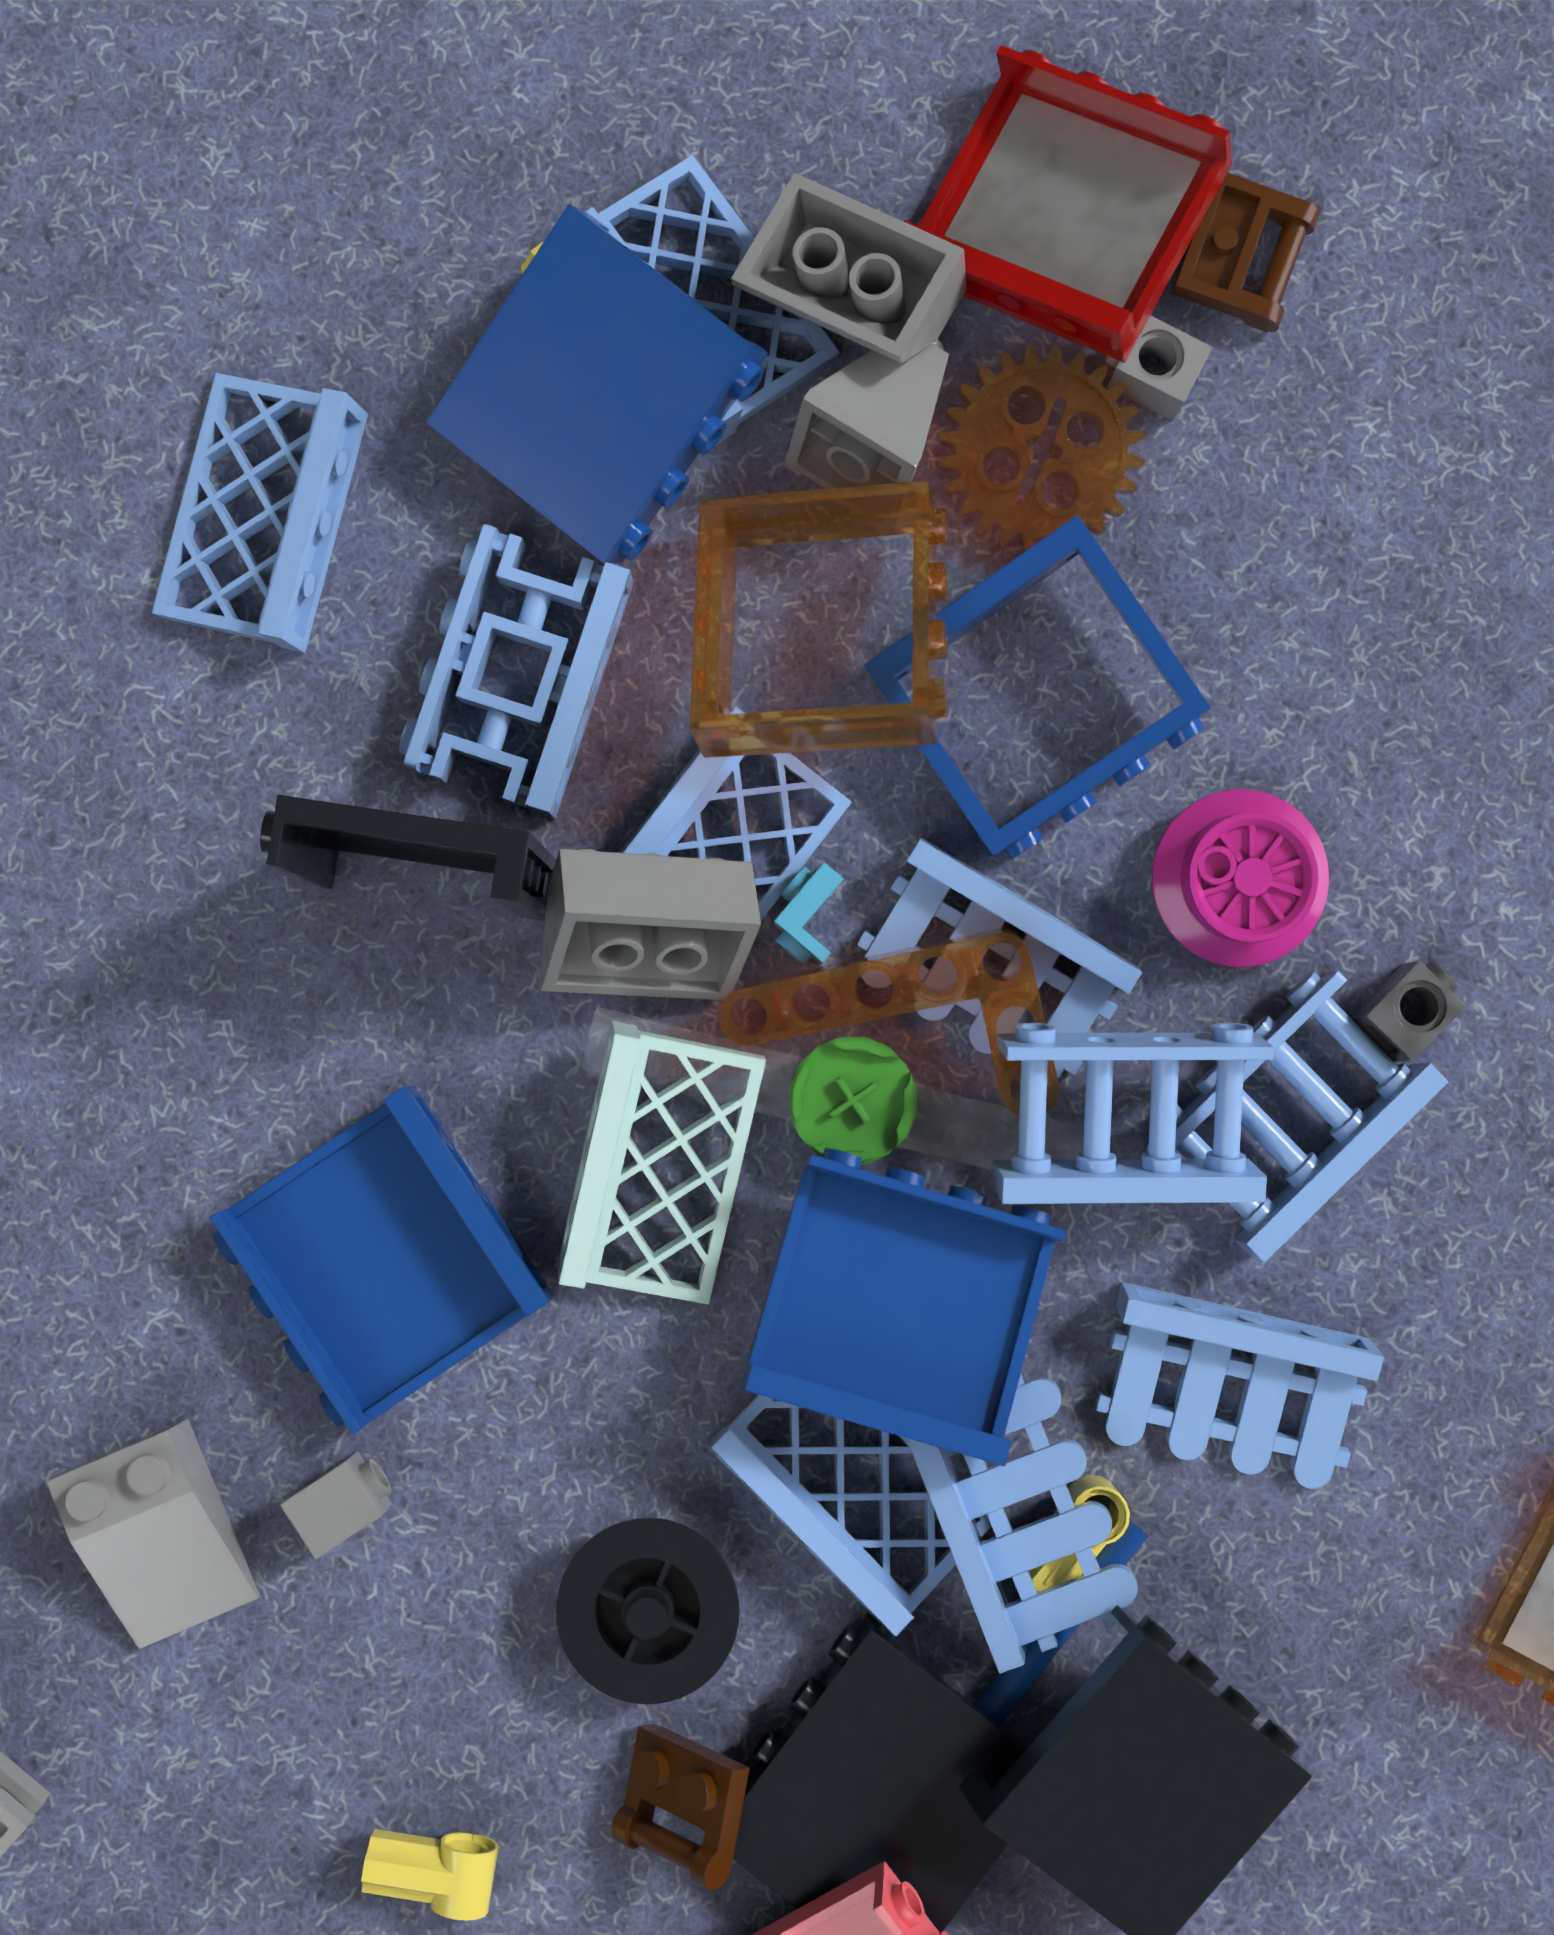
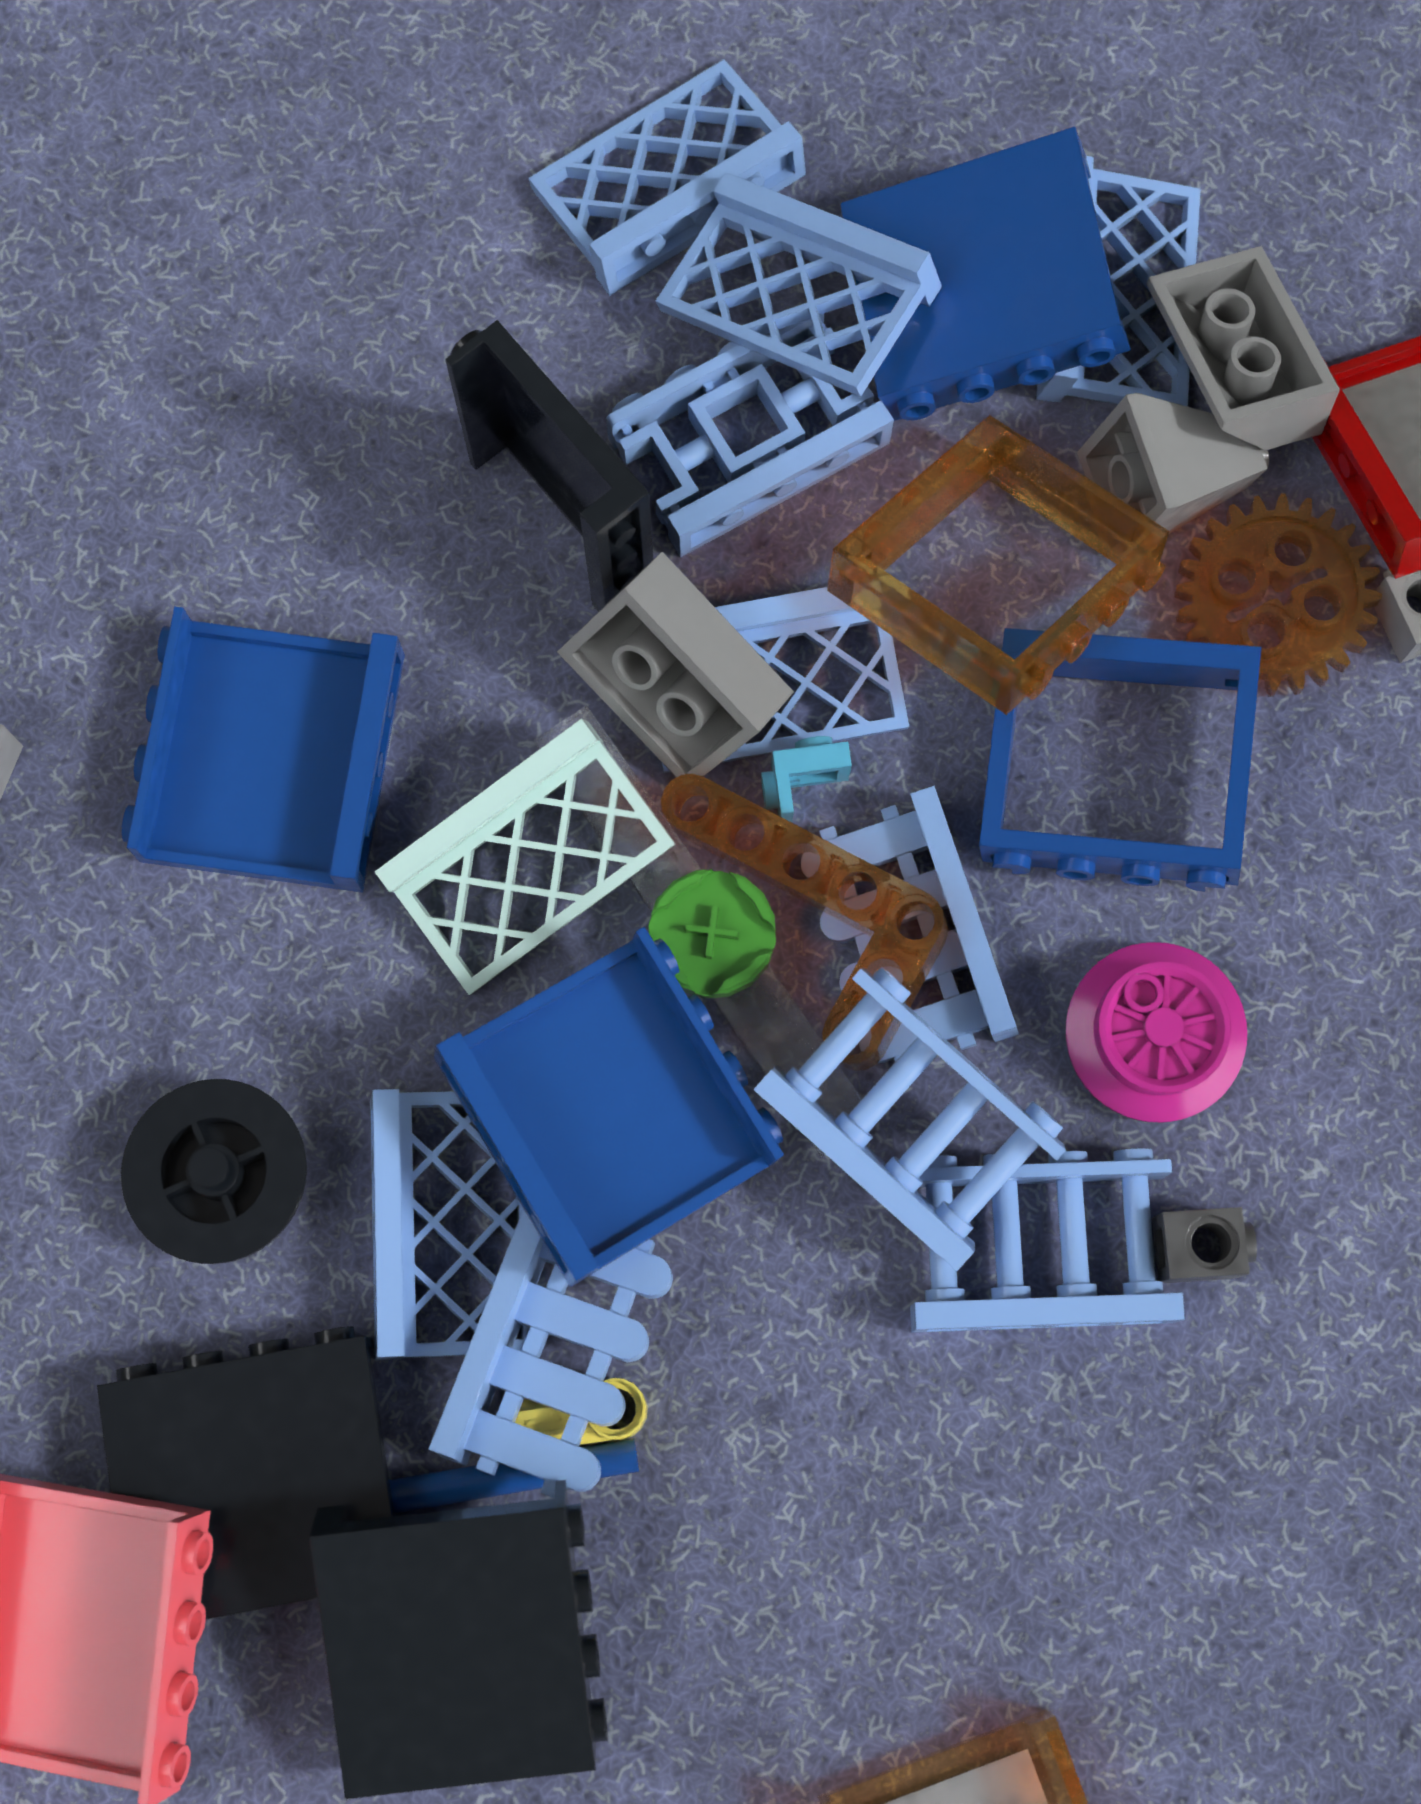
camera: 45 degrees right, 10 degrees down
light grey brick [280,1450,392,1560] -> none
reddish brown plate [611,1724,750,1891] -> none
light blue fence [1095,1282,1384,1489] -> none
none -> light blue fence [655,172,942,397]

